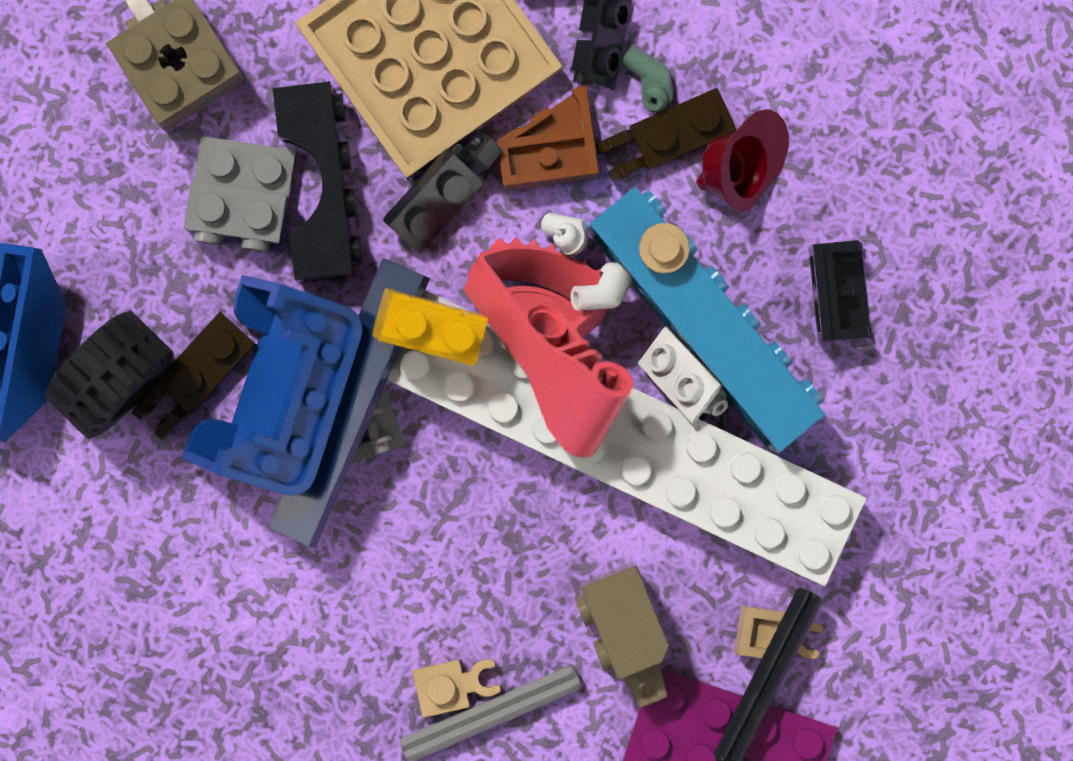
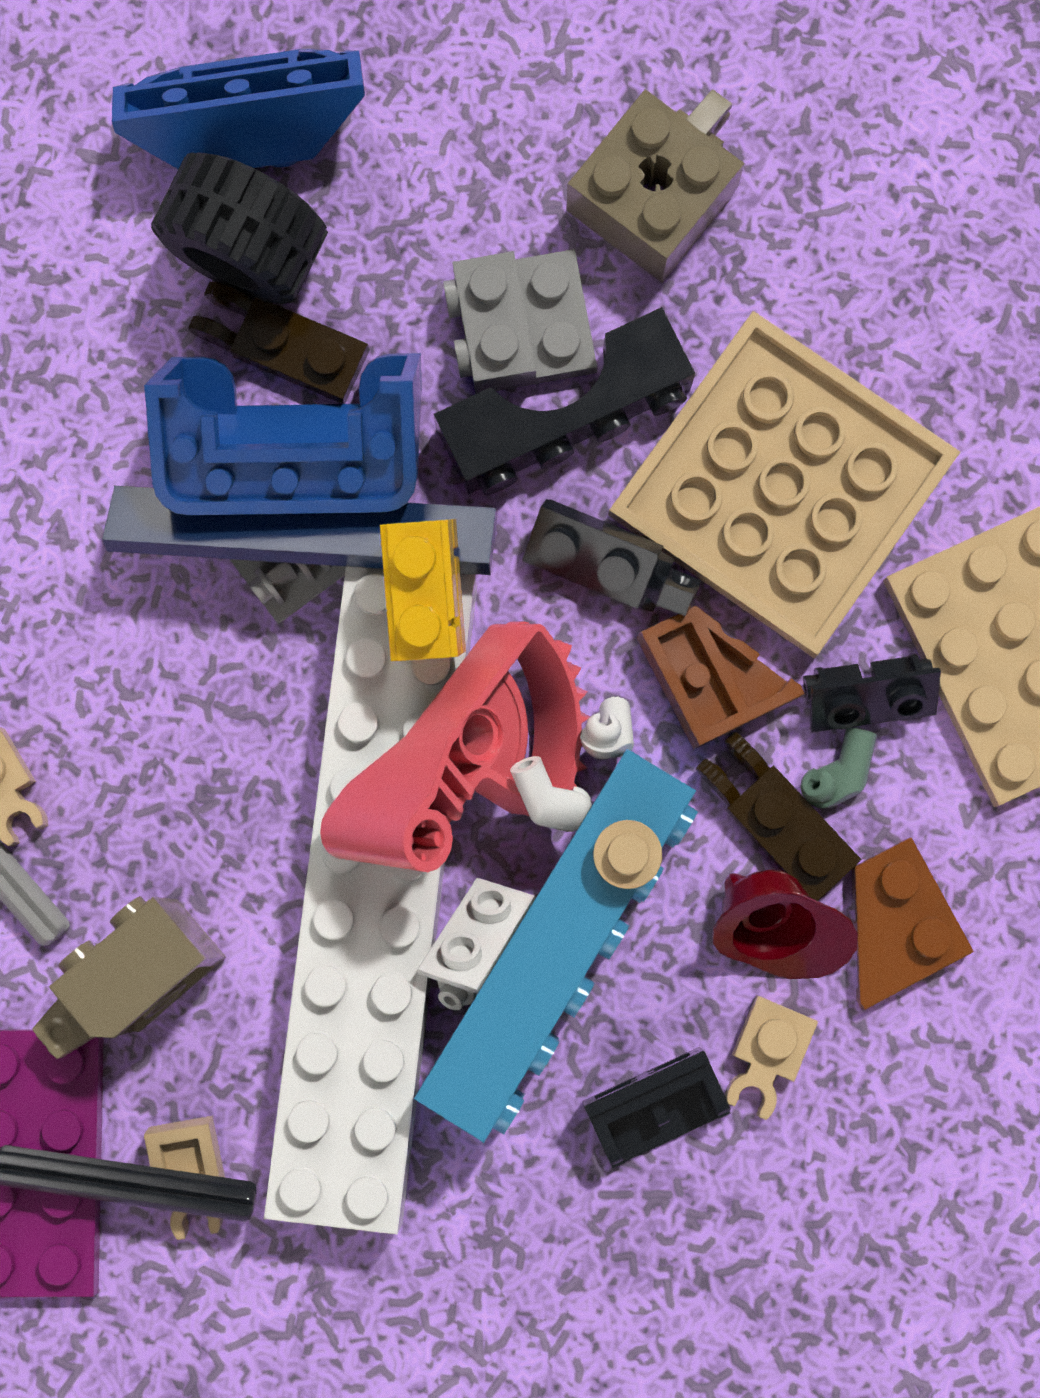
camera: 70 degrees right, 5 degrees down
none -> tan plate [725,995,818,1120]
none -> dark orange wing [852,837,974,1010]

